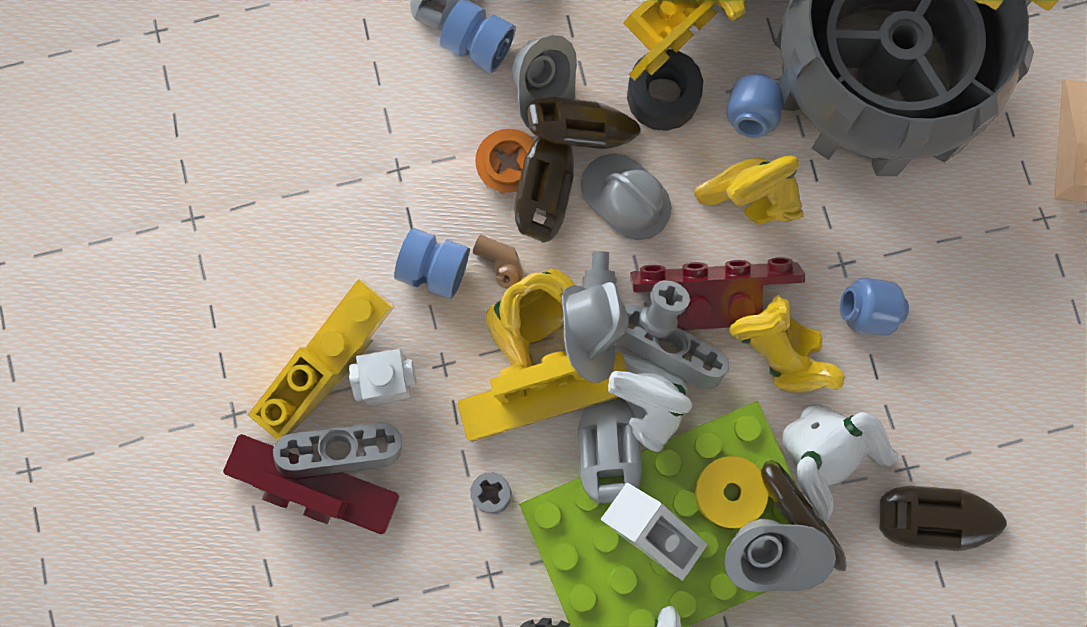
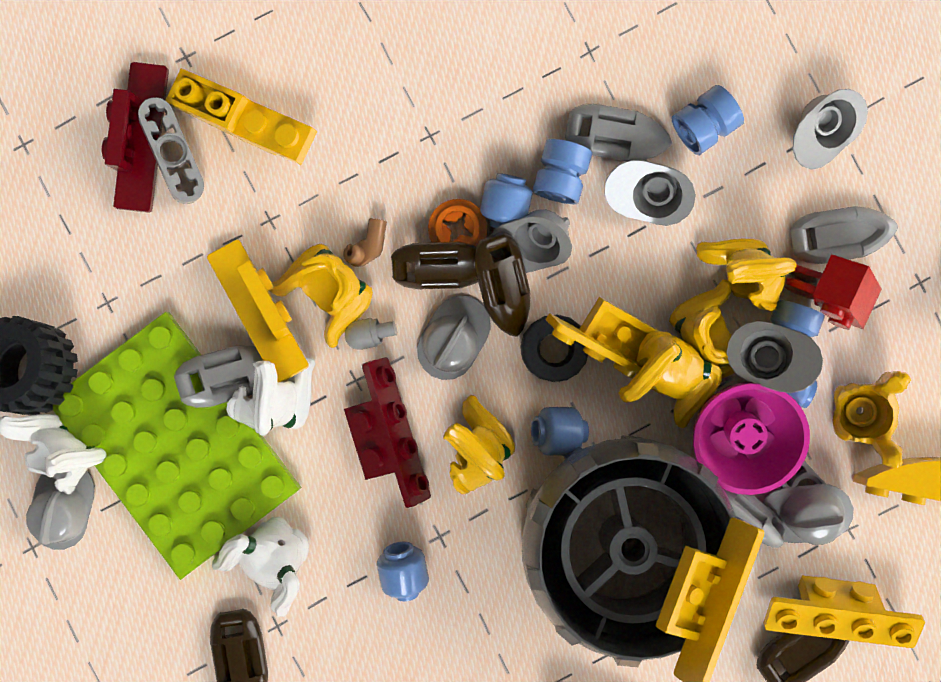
camera: 75 degrees right, 10 degrees up
white brick [349,349,416,406] -> none
medium blue wheel [394,228,470,300] -> none
light grey bush [470,472,511,514] -> none
light grey piece [562,282,629,383] -> none
white slope [601,483,708,581] -> none
light grey beam [616,305,729,389] -> none
light grey bush [639,280,690,338] -> none
yellow piece [695,456,769,529] -> none
light grey piece [724,519,836,592] -> none
yellow hair [730,295,845,393] -> none
dark brown piece [761,460,847,571] -> none
none -> medium blue head [480,173,532,228]

